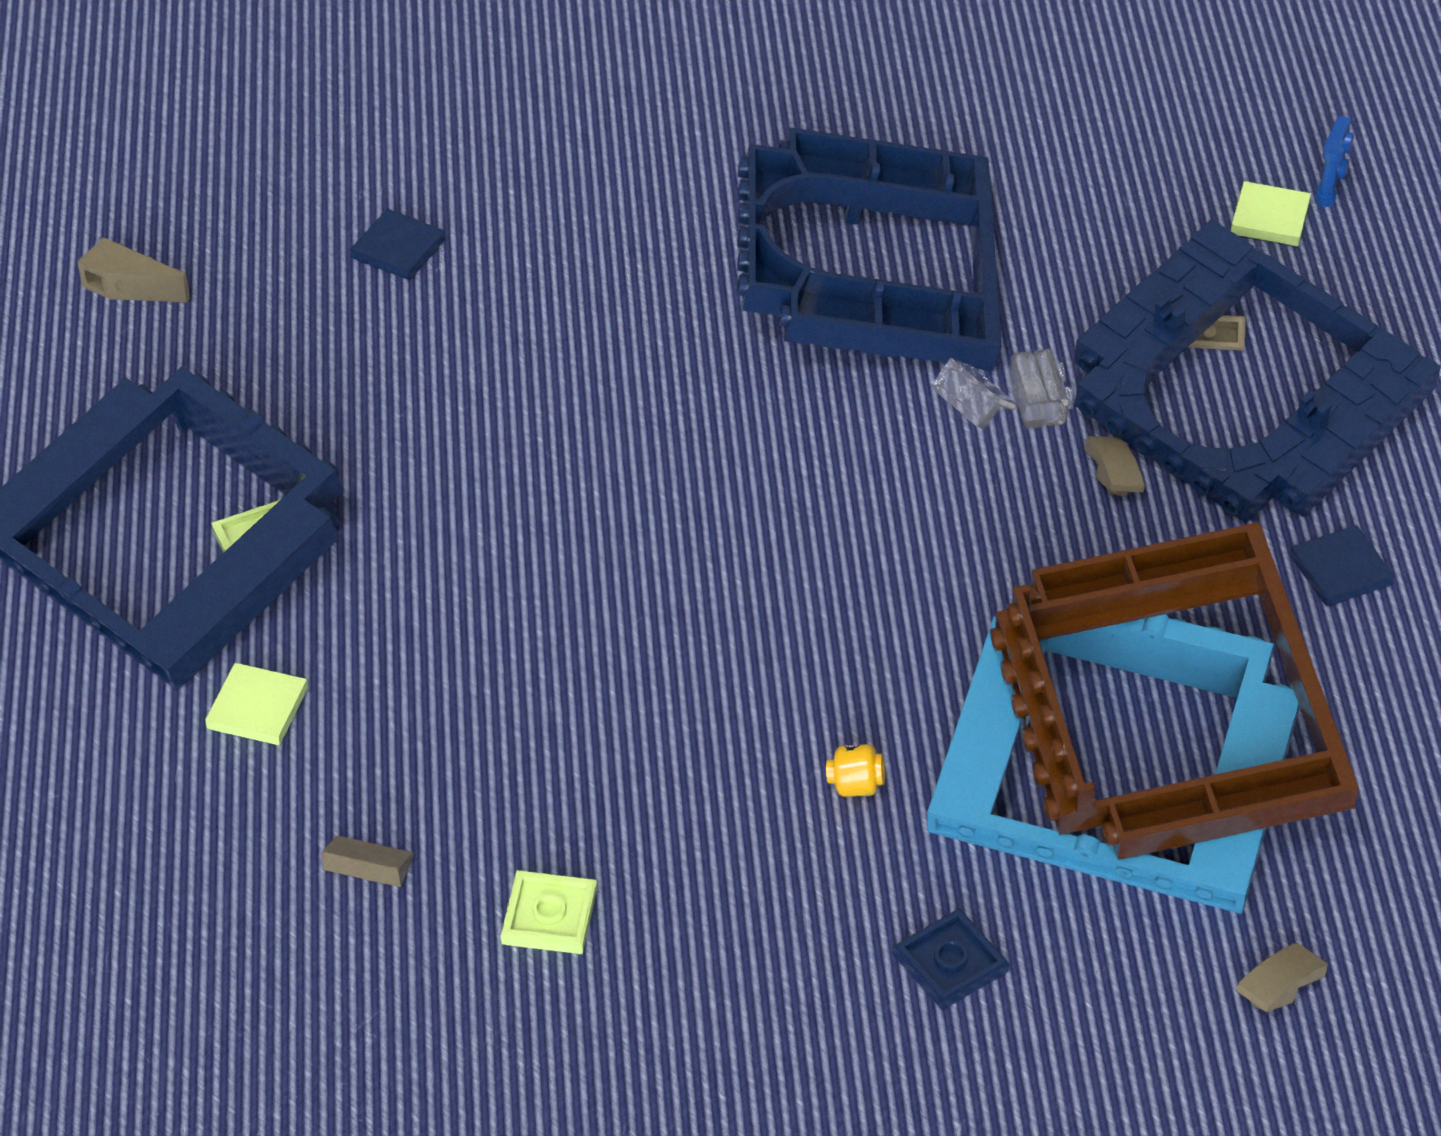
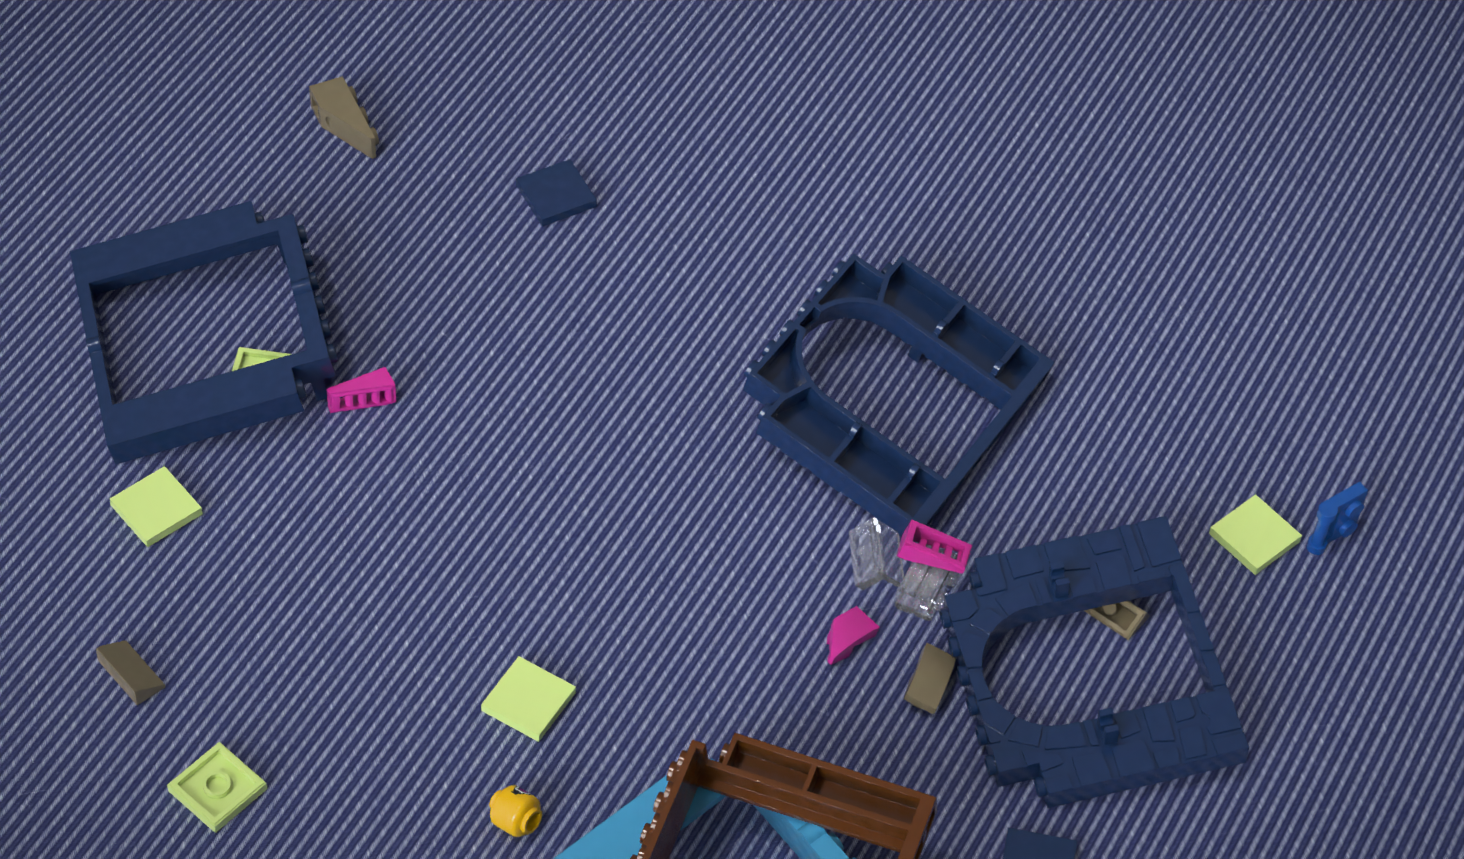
camera: 30 degrees right, 5 degrees up
none -> dark pink slope [326,367,396,413]
none -> yellowish green tile [481,656,576,742]
none -> dark pink slope [827,606,880,665]
none -> dark pink slope [896,520,972,574]

